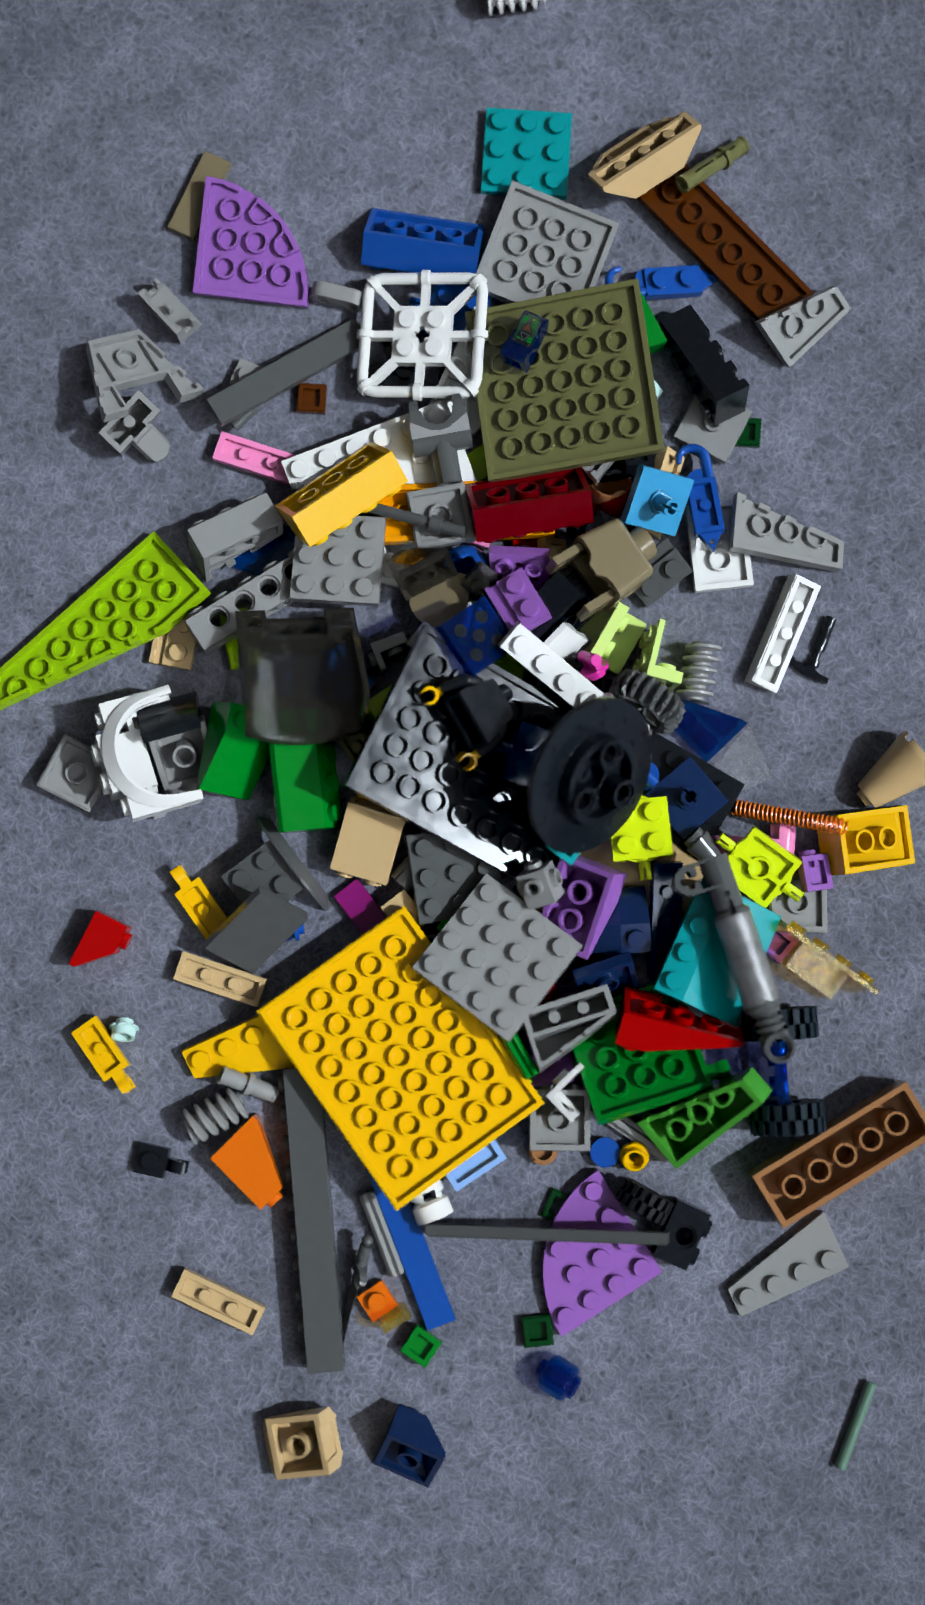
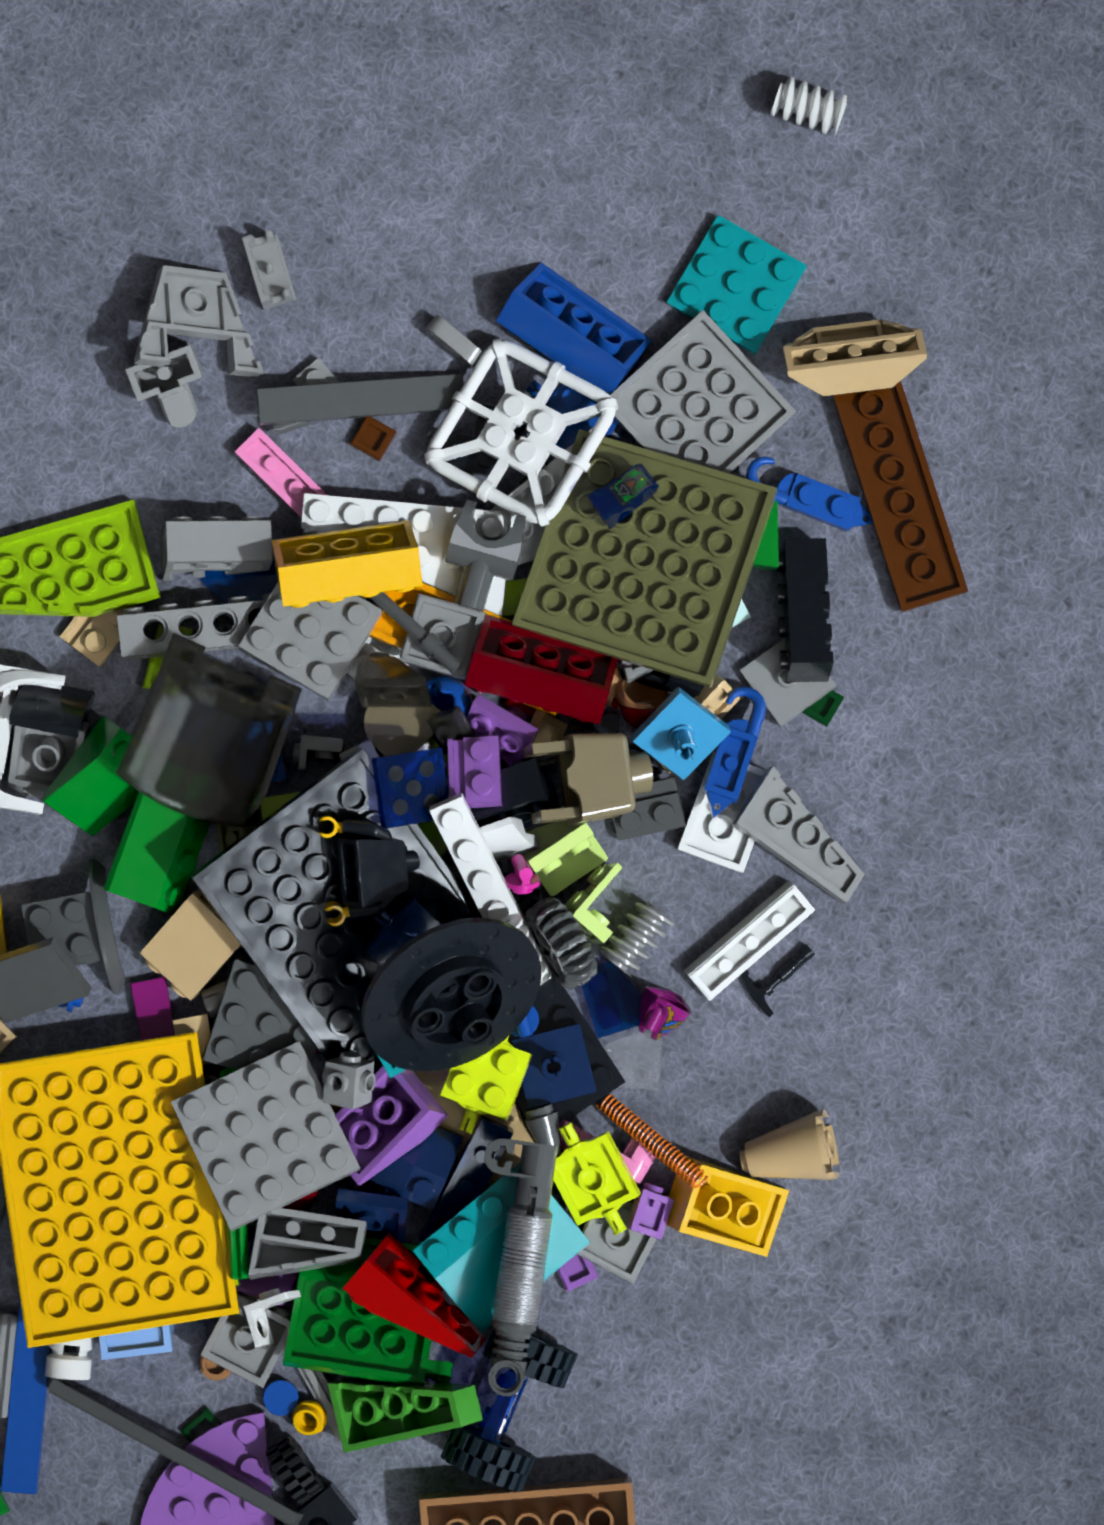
camera: 30 degrees right, 0 degrees up
dark tan tile [168,151,232,242] -> none
medium lavender plate [193,176,309,309] -> none
olive pin [675,136,750,193] -> none
light grey wing [754,286,851,368] -> none
clear yellow bracket [779,920,880,999] -> none
none -> magenta hat [639,986,691,1041]

